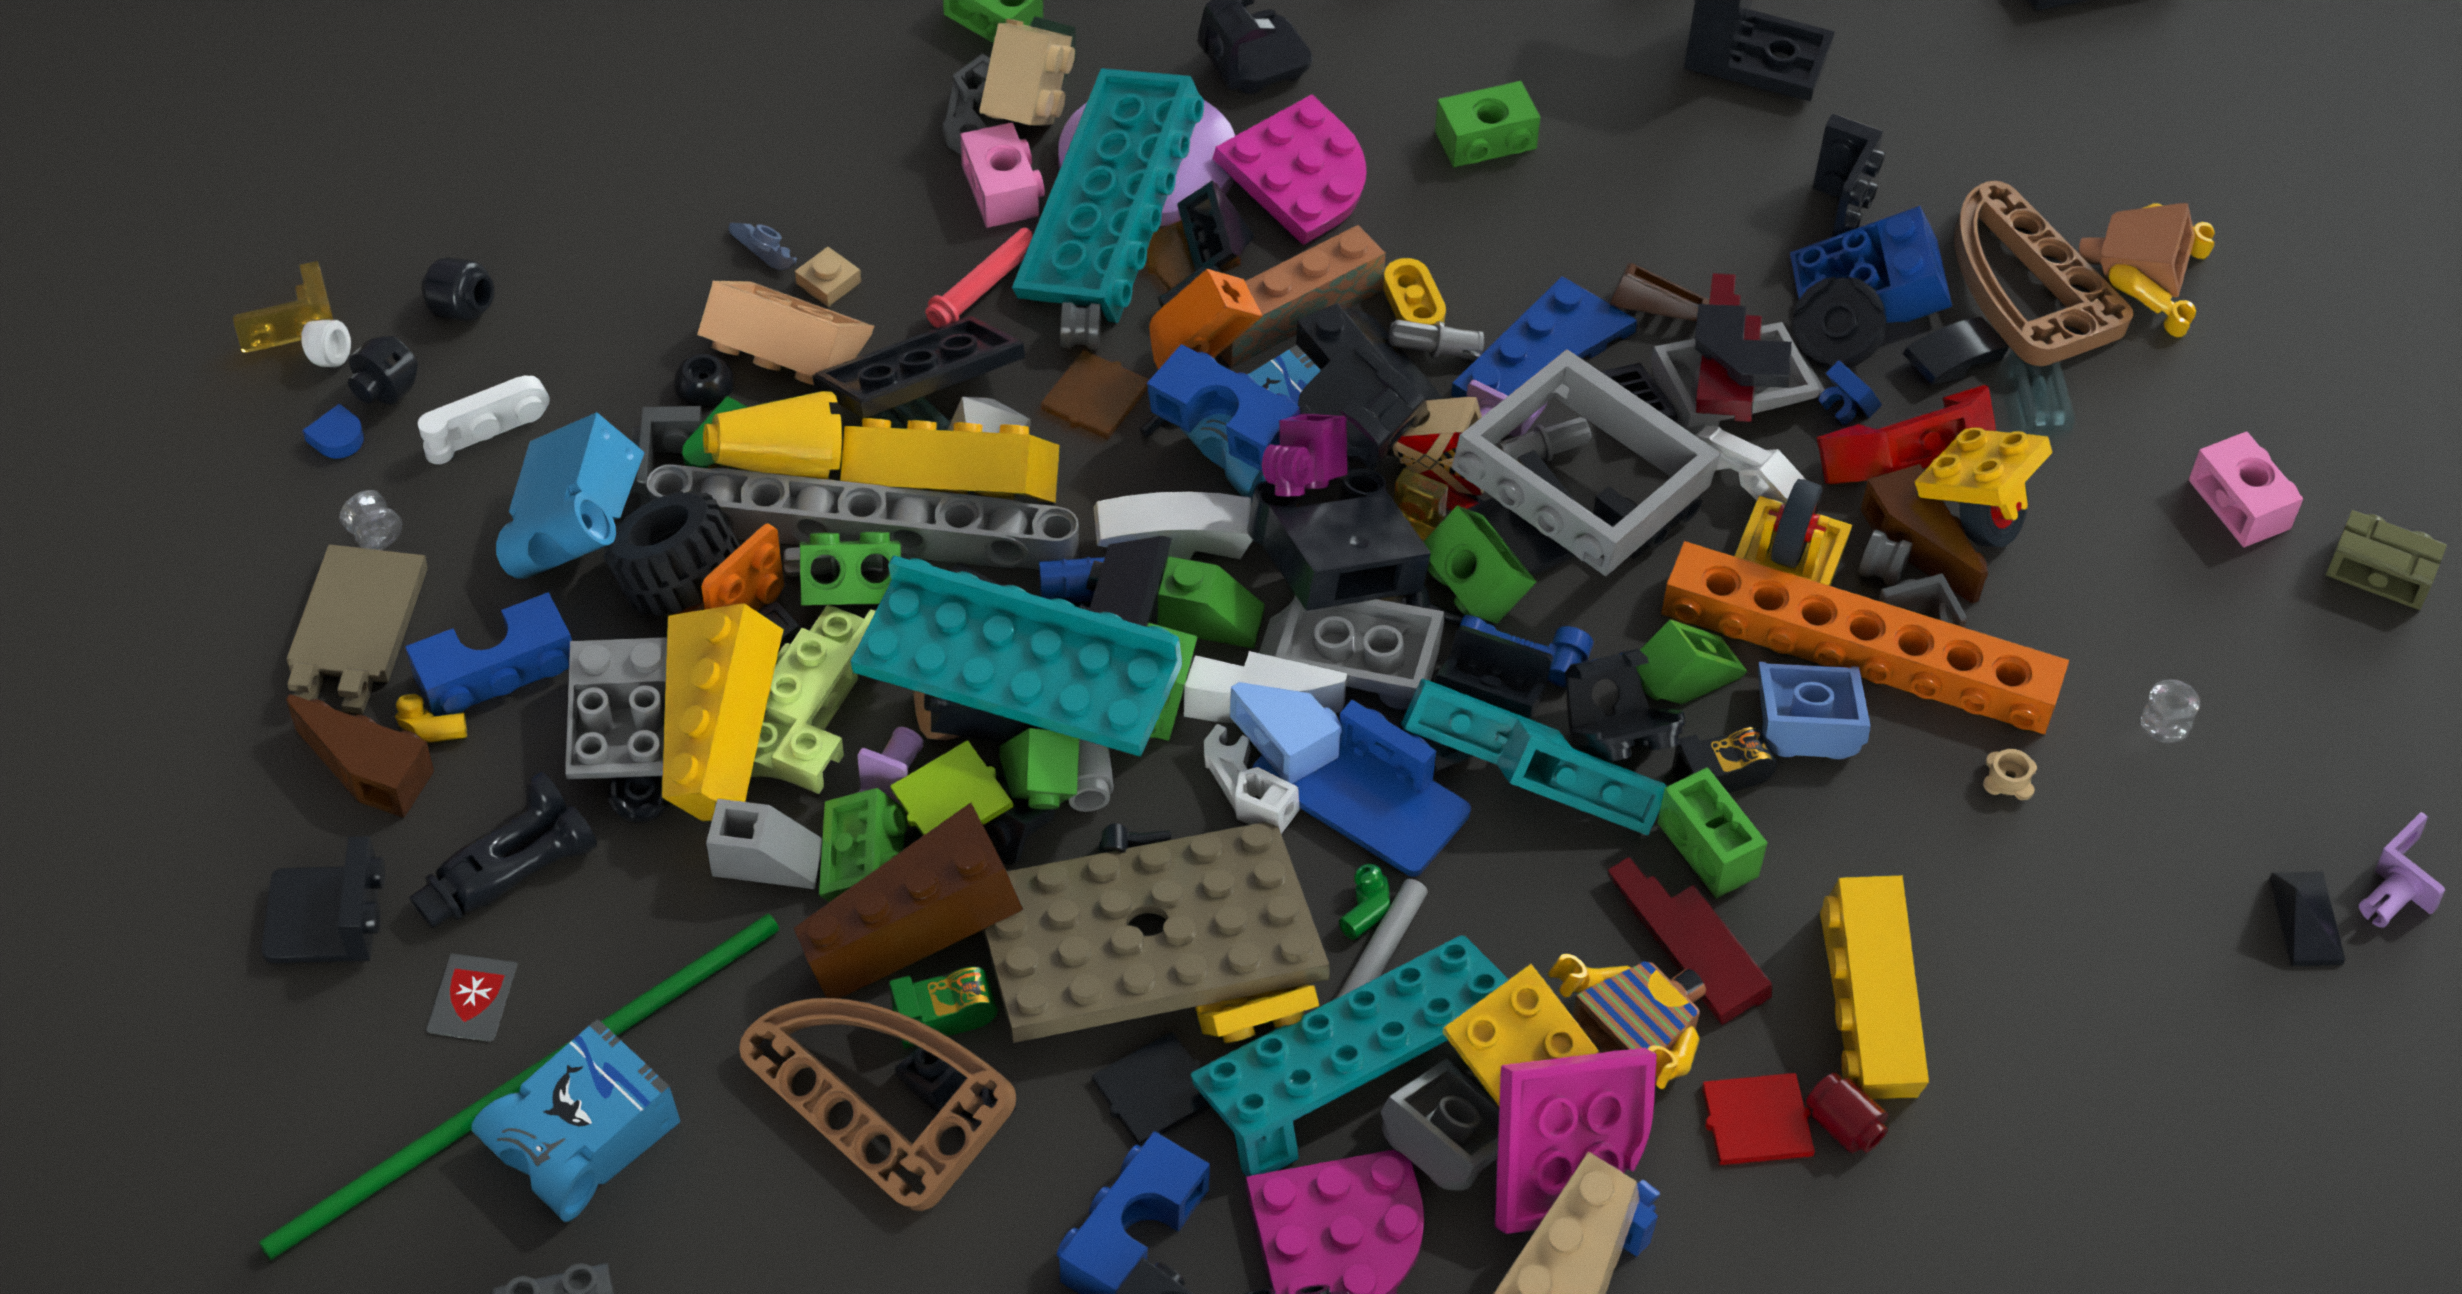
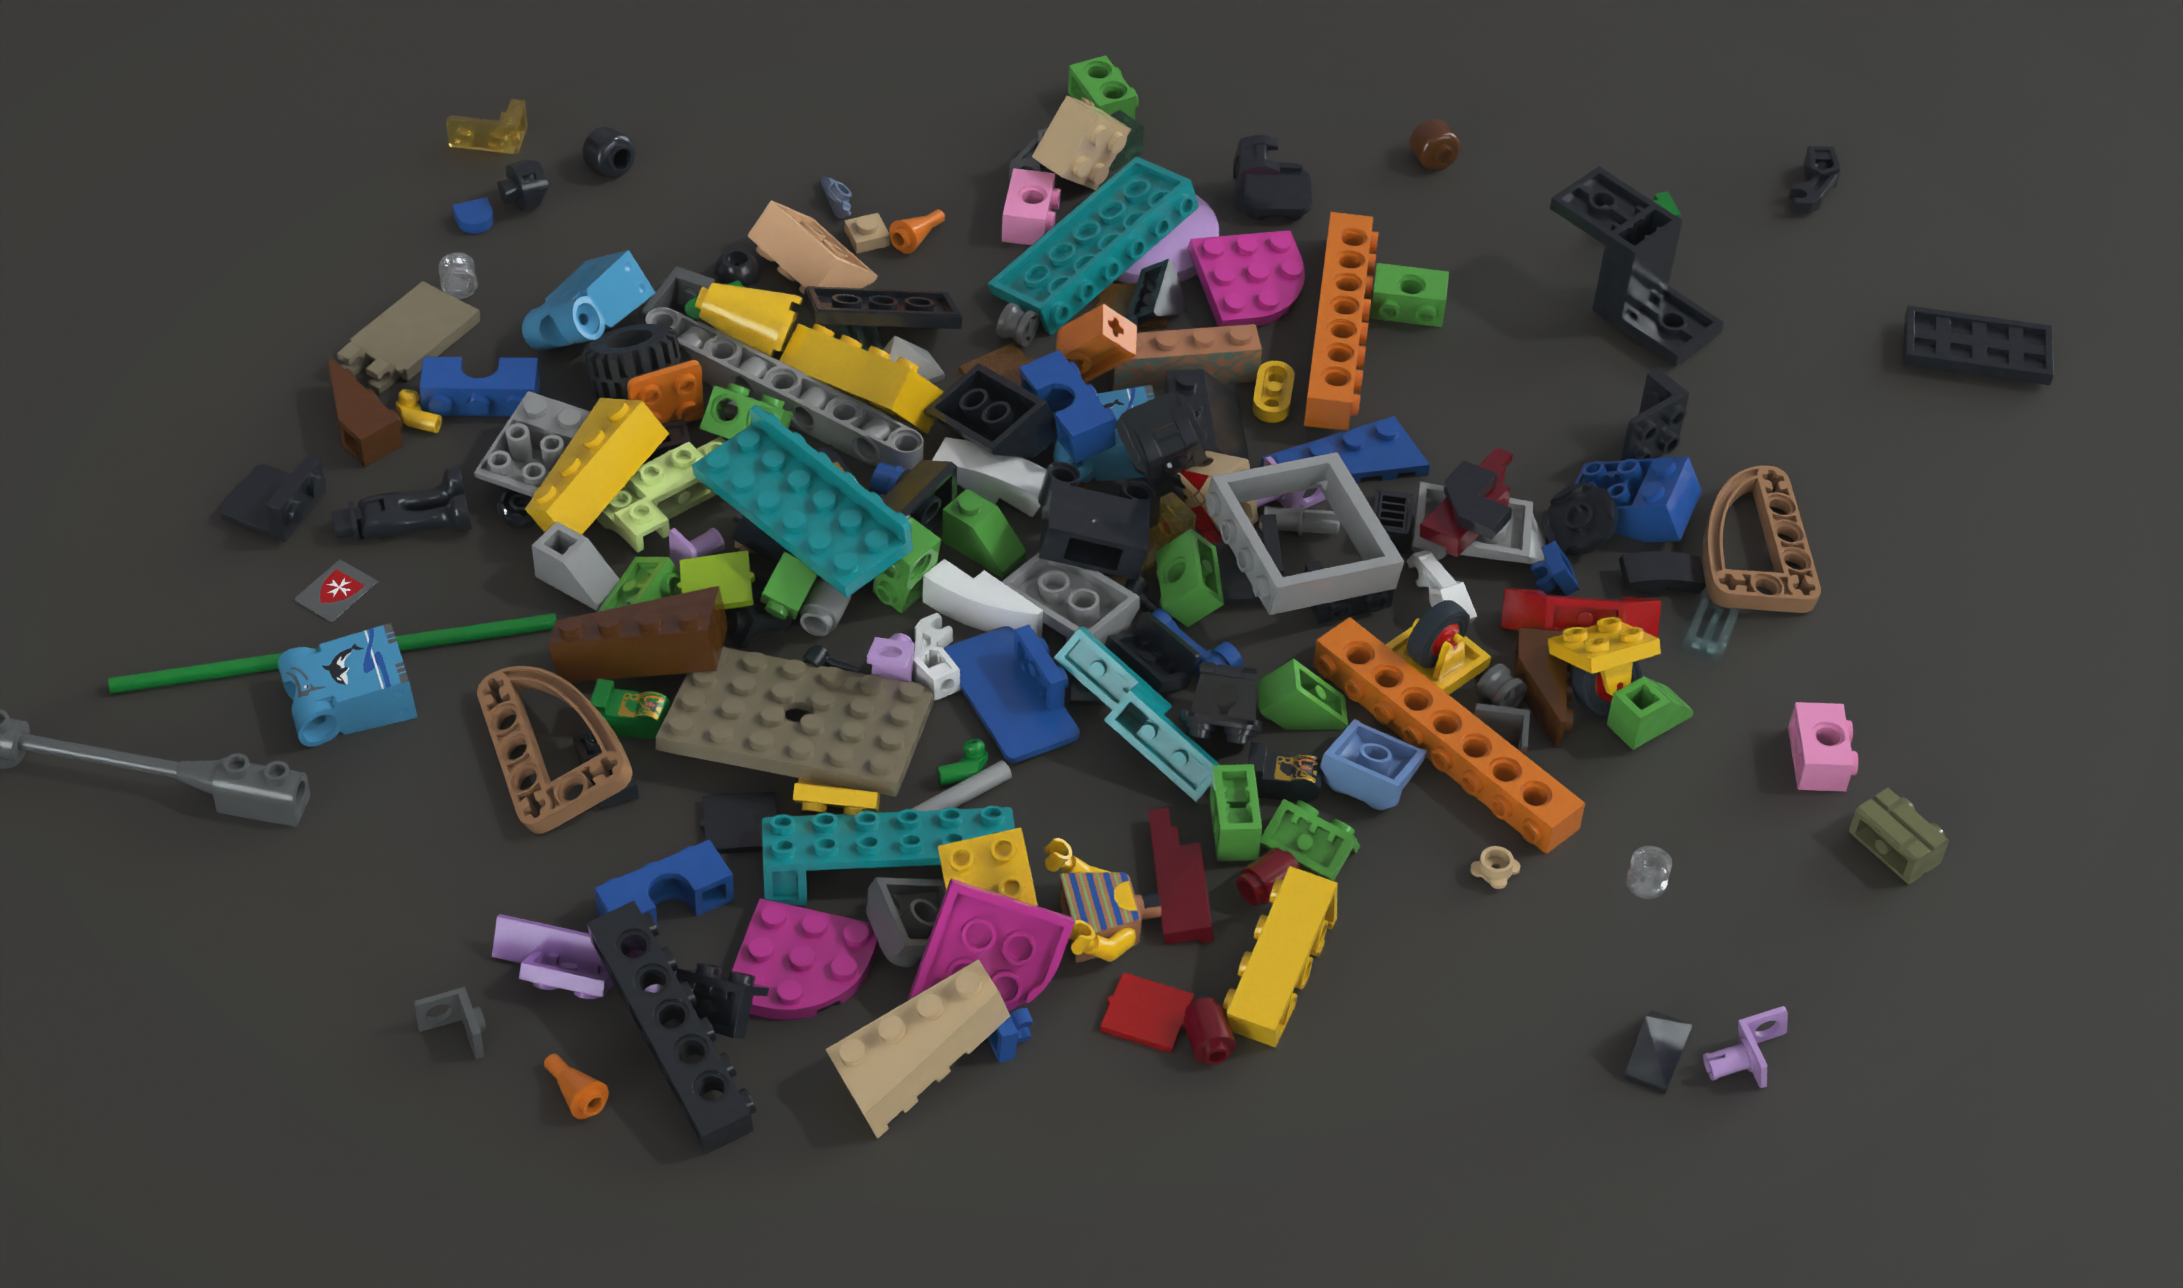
camera: 25 degrees right, 5 degrees down
white tile [301,320,351,367] -> none
white plate [418,375,550,464] -> none
coral axle [925,228,1033,328] -> none
light blue slope [1230,682,1342,784] -> none
magenta brick [1262,413,1347,496] -> none
light grey axle [1389,320,1484,361] -> none
reddish brown slope [1610,263,1709,322] -> none
nougat torso [2079,203,2215,337] -> none
none -> lavender bracket [867,633,915,682]
none -> orange cone [889,209,945,254]
none -> black slope [924,363,1057,458]
none -> dark red brick [1236,848,1299,906]
none -> bright green bracket [1260,799,1360,881]
none -> orange brick [1304,212,1379,431]
none -> bright green slope [1606,676,1694,750]

